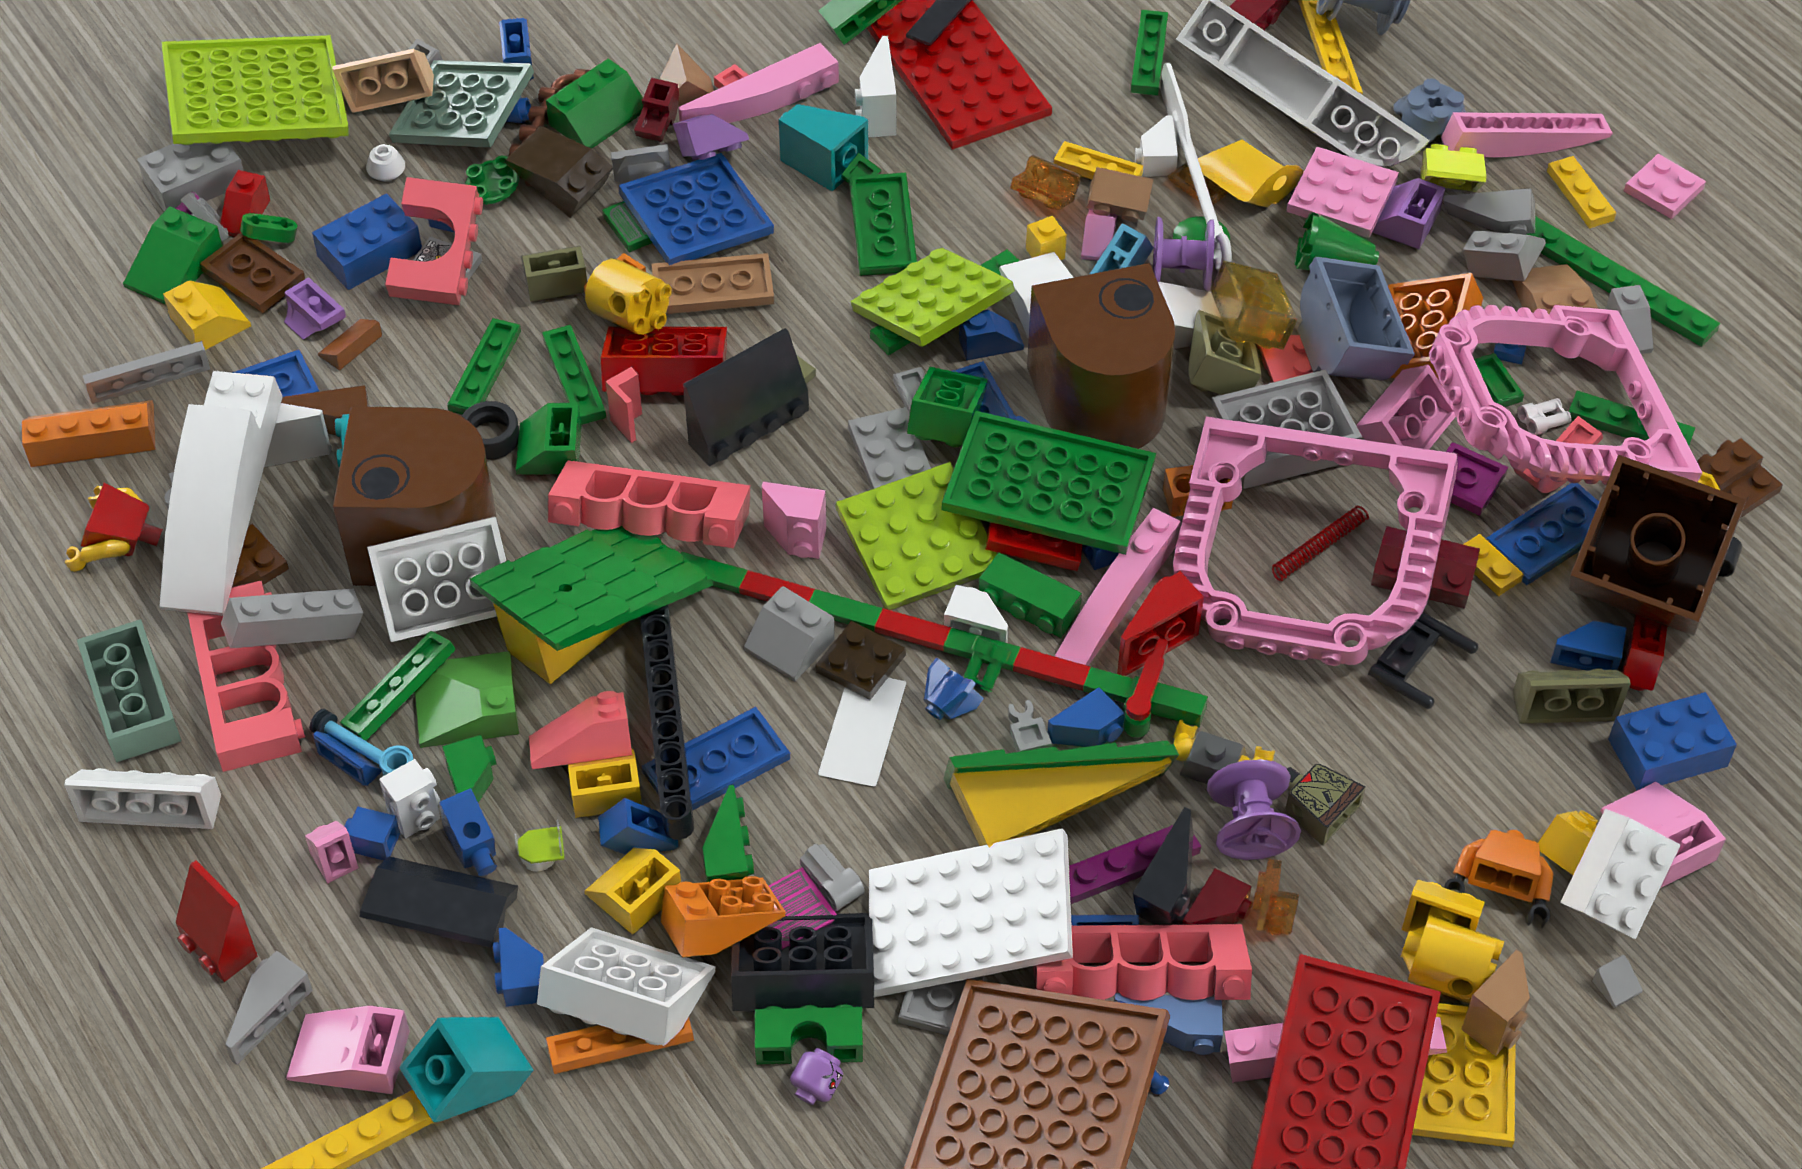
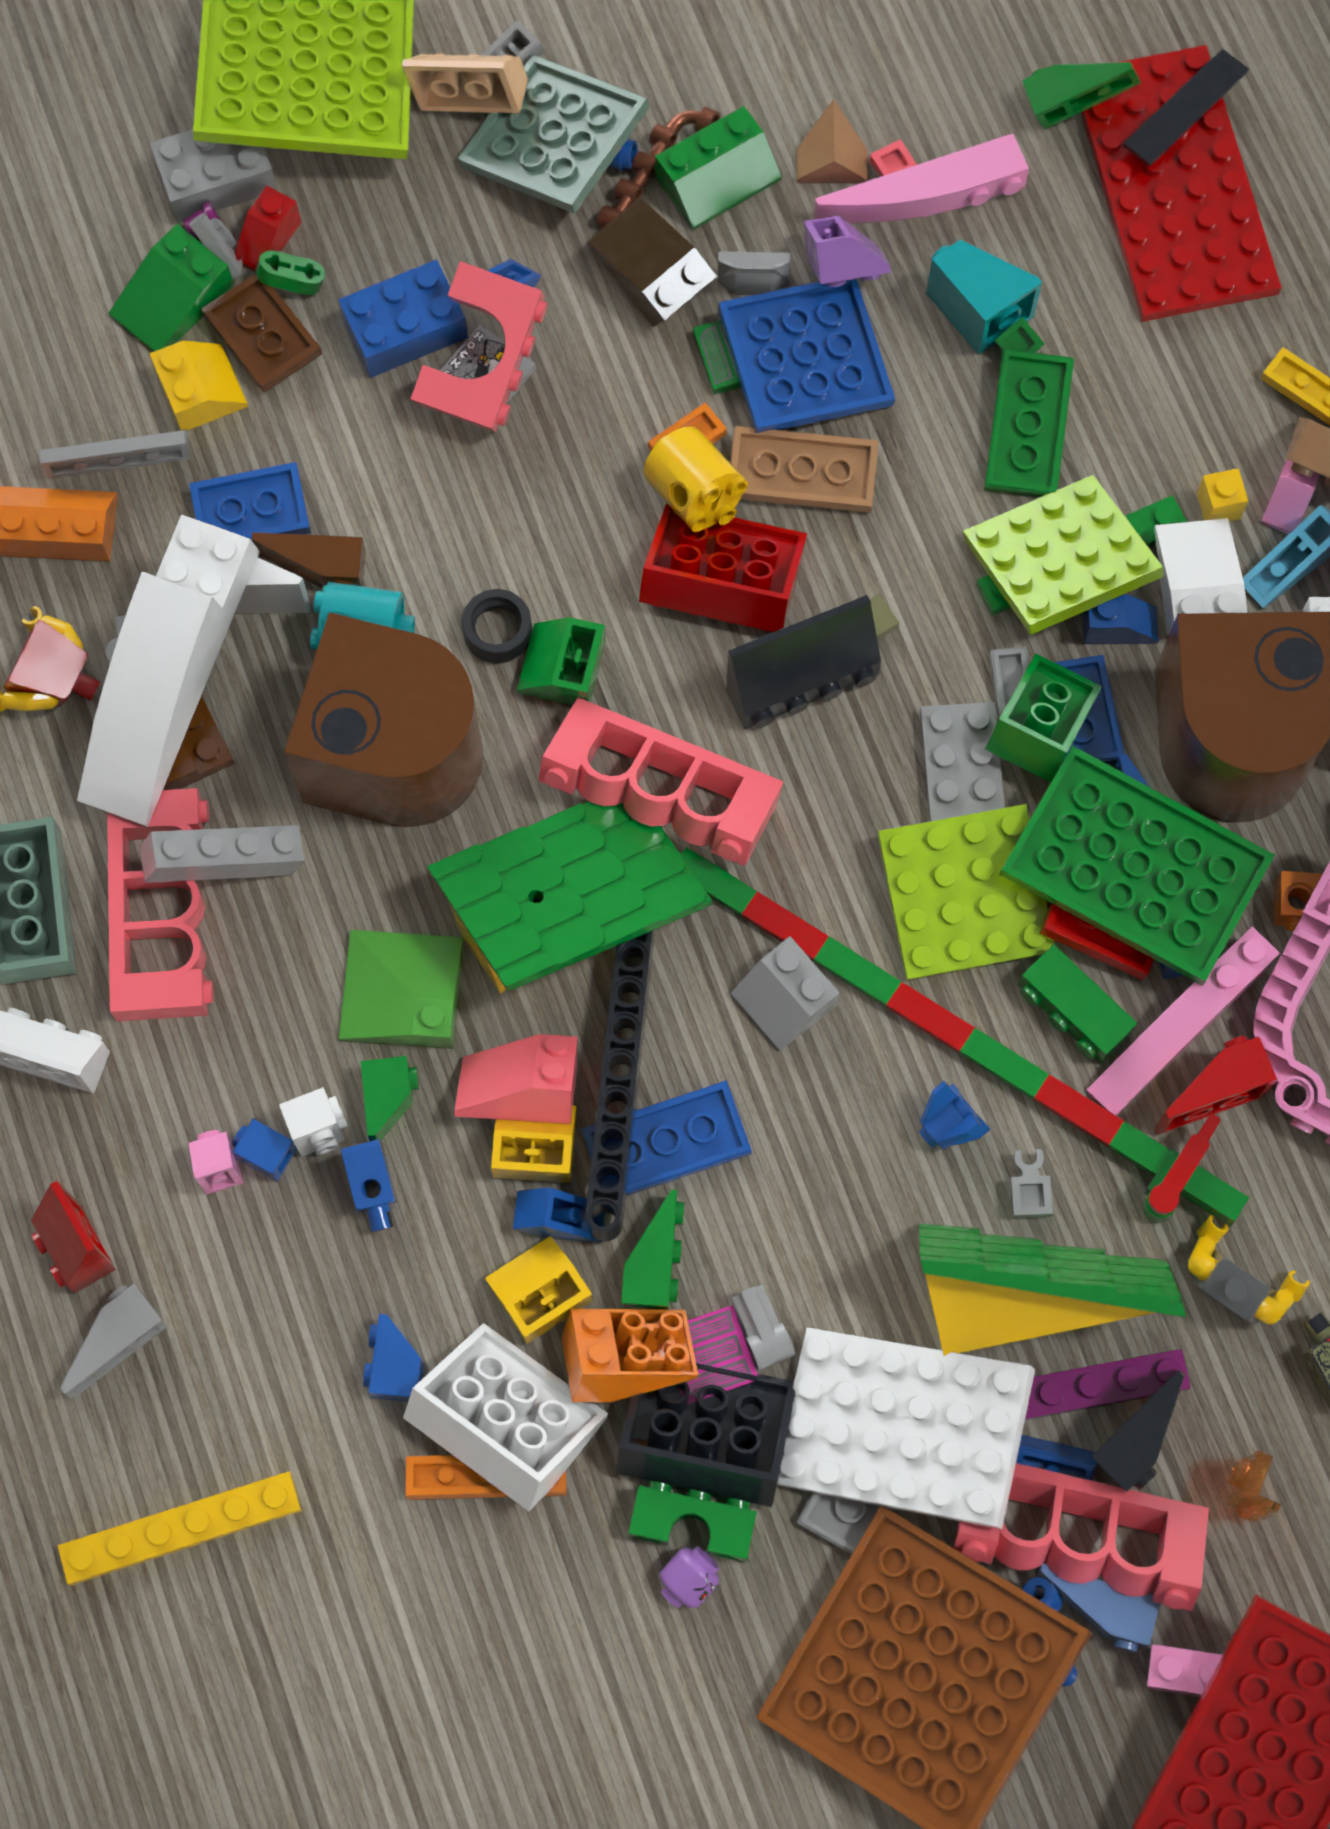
camera: 15 degrees right, 20 degrees up
medium lavender slope [284,277,346,340] -> none
bright pink slope [286,1006,410,1094] -> none
medium azure piece [309,709,414,776] -> none
blue slope [313,731,382,786] -> none
dark orange slope [318,319,382,370] -> none
green plate [340,631,456,741] -> none
black slope [359,856,518,948] -> none
white cone [366,144,405,182] -> none
white slope [367,517,506,642] -> none
teal slope [399,1017,534,1122] -> none
green tile [447,318,521,415] -> none
green dish [465,155,520,205] -> none
blue brick [499,18,534,80] -> none
lime piece [515,819,565,871] -> none
olive slope [521,246,587,301] -> none
green plate [542,325,606,425] -> none
coral panel [606,367,642,443] -> none
dark red brick [634,77,679,142] -> none
bright pink slope [762,482,826,559] -> none
dark brown plate [816,621,906,700] -> none
white sticker [818,678,906,787] -> none
white slope [855,36,896,137] -> none
white slope [944,585,1008,643] -> none
green piece [963,636,1012,692] -> none
clear orange bracket [1010,155,1081,210] -> none
blue slope [1047,687,1125,747] -> none
dark red slope [1182,868,1253,925] -> none
medium lavender piece [1207,759,1301,860] -> none

